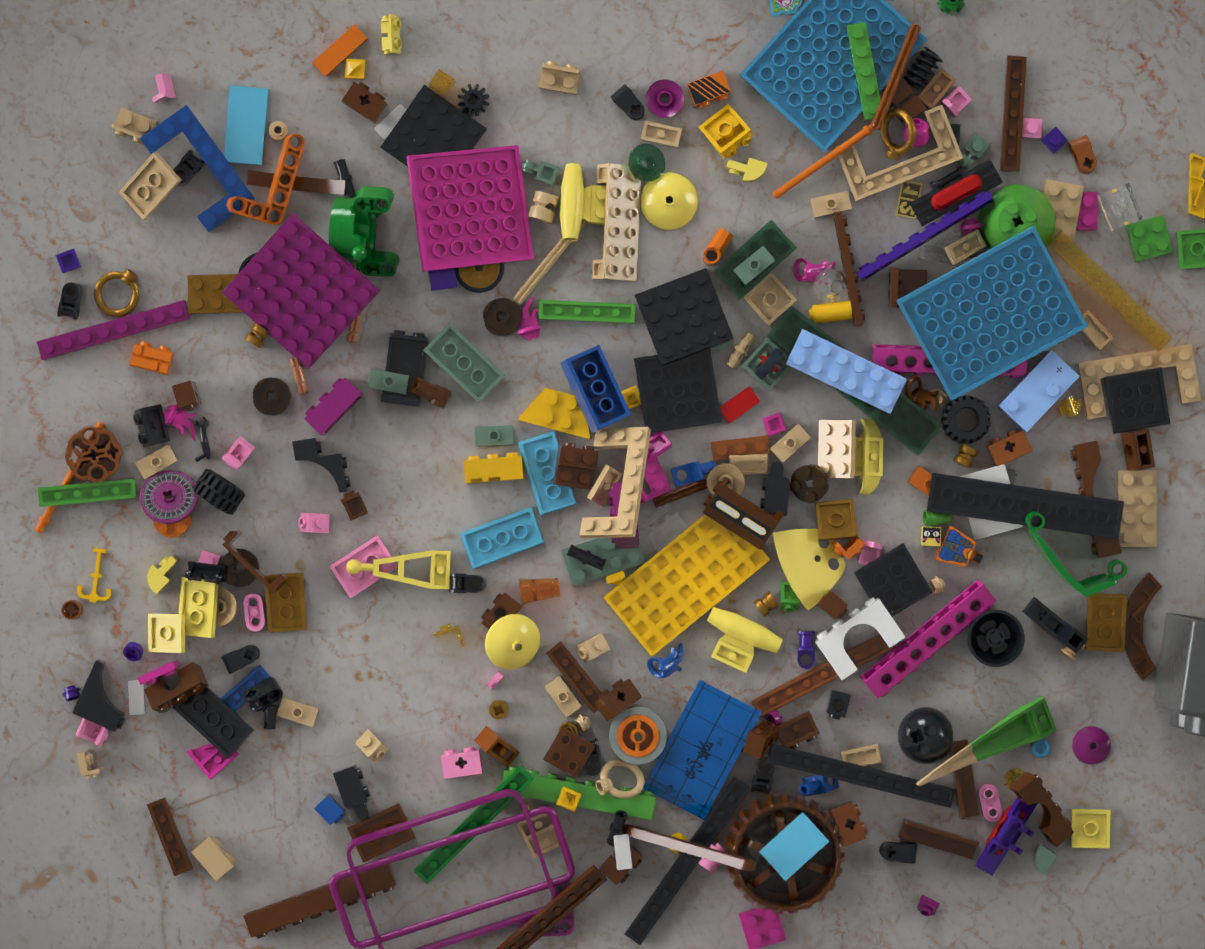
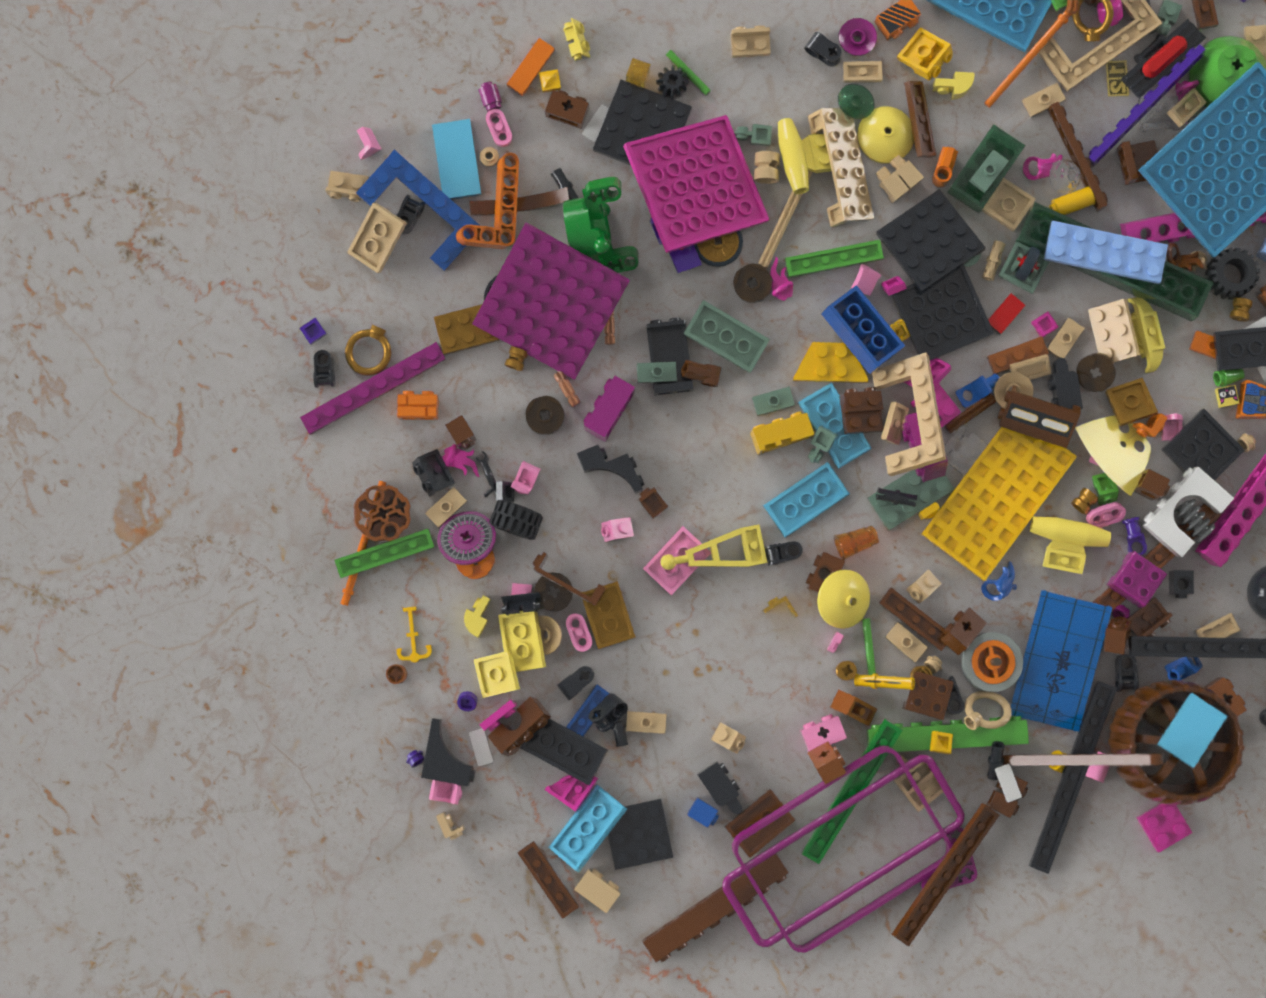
camera: 15 degrees left, 5 degrees down
none -> magenta brick [478,81,502,112]
none -> bright pink plate [486,109,512,147]
none -> black plate [495,481,514,502]
none -> medium azure tile [548,785,627,873]
none -> black plate [608,798,673,870]
none -> bright green piece [666,50,711,96]
none -> dark orange brick [807,741,846,785]
none -> sand green plate [808,426,838,463]
none -> bright pink tile [851,264,881,296]
none -> yellow pin [854,673,915,690]
none -> bright green piece [862,618,876,675]
none -> tan hips [876,155,924,204]
none -> dark pink tile [881,276,907,296]
none -> reddish brown plate [904,81,936,158]
none -> bright pink plate [1086,502,1126,528]
none -> magenta piece [1106,551,1167,608]
none -> dark grey piece [1174,499,1215,543]

